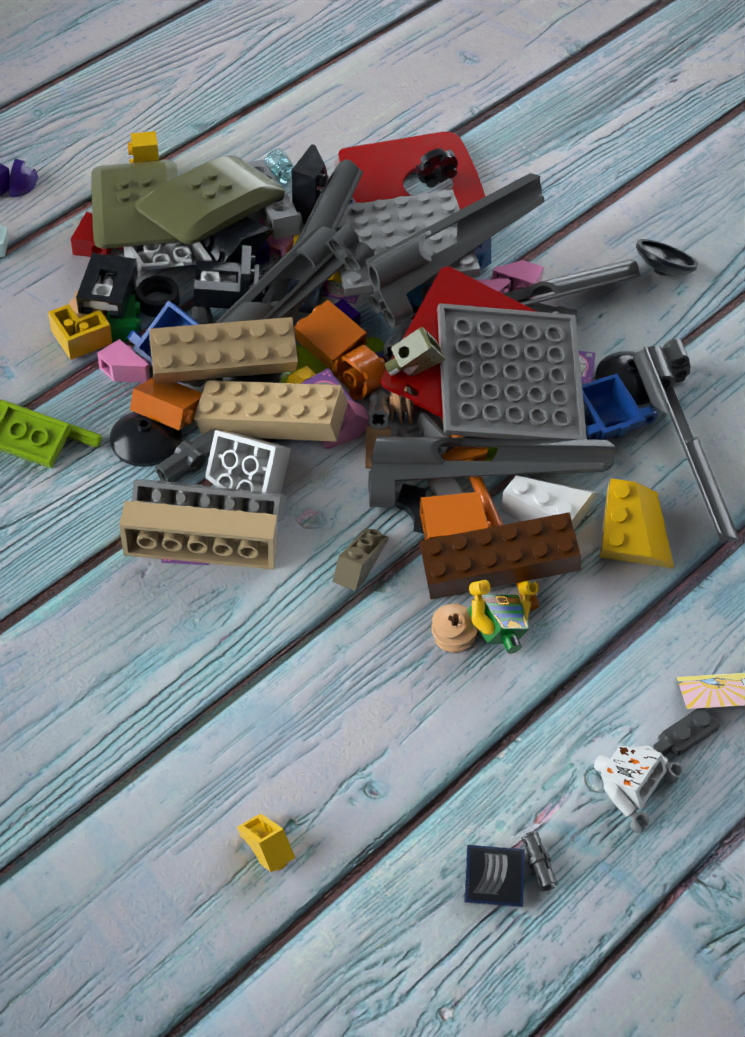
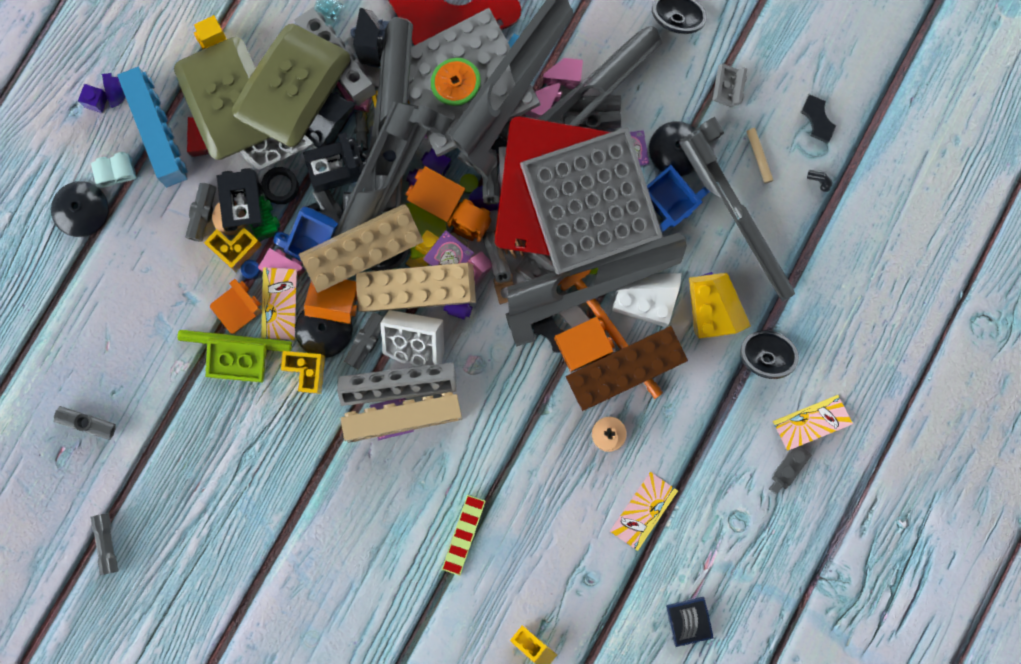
camera: 20 degrees left, 30 degrees up
dark tan slope [332,528,389,591] -> none
olive torso [385,327,446,377] -> none
torso [467,580,539,654] -> none
dark grey pin [521,831,558,891] -> none
white torso [594,745,682,833] -> none
none -> dark azure brick [117,66,188,188]
none -> dark grey piece [185,183,217,242]
none -> orange bracket [210,279,262,334]
none -> blue tile [241,260,261,280]
none -> sticker [261,267,297,340]
none -> yellow brick [281,351,325,394]
none -> orange wheel [431,58,481,106]
none -> tile [442,495,486,576]
none -> dark purple brick [443,303,473,320]
none -> sticker [610,471,678,551]
none -> light grey bracket [712,64,747,107]
none -> black dish [740,330,799,379]
none -> tan piece [746,128,773,184]

